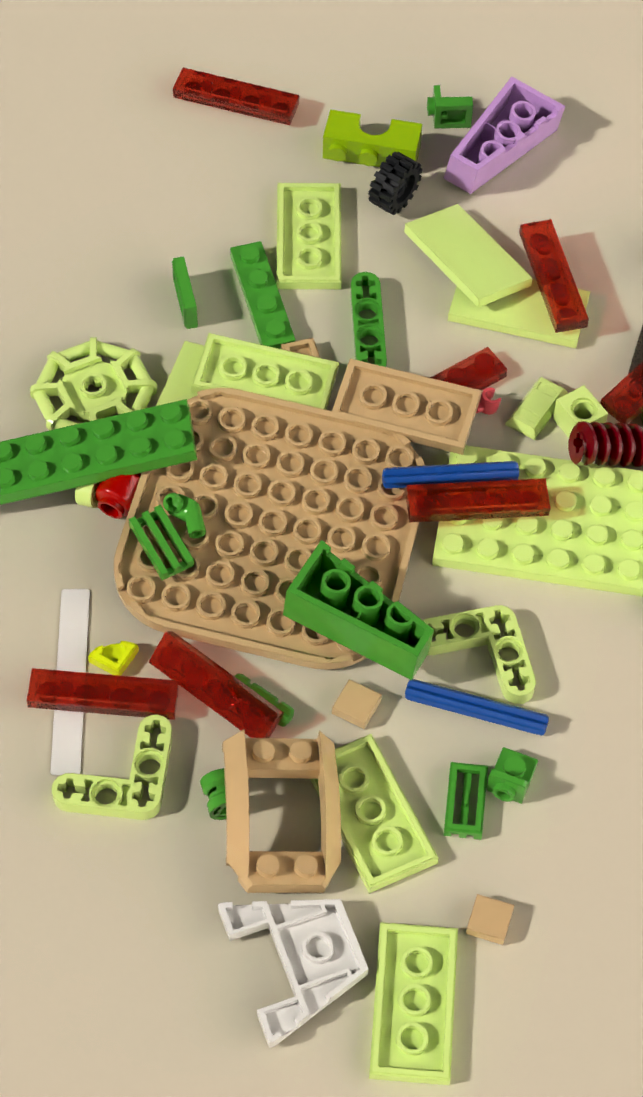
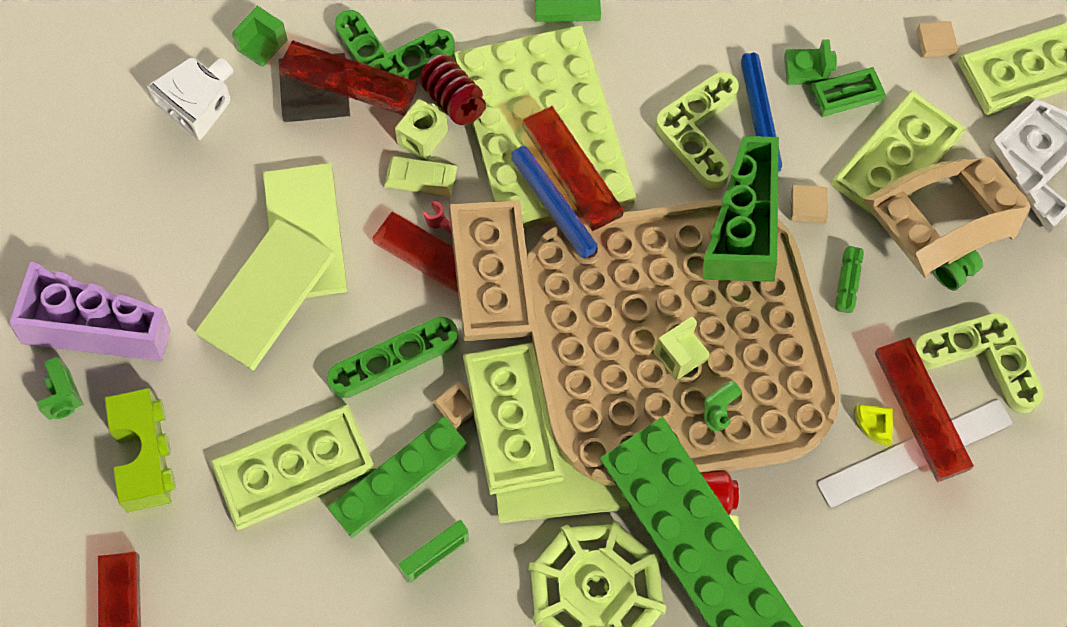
camera: 115 degrees left, 10 degrees up
bright green tile [129,504,194,581] -> none
clear red plate [149,631,284,738] -> none
black tyre [368,152,422,215] -> none
clear red plate [519,219,589,333] -> none
none -> yellowish green panel [654,316,710,381]

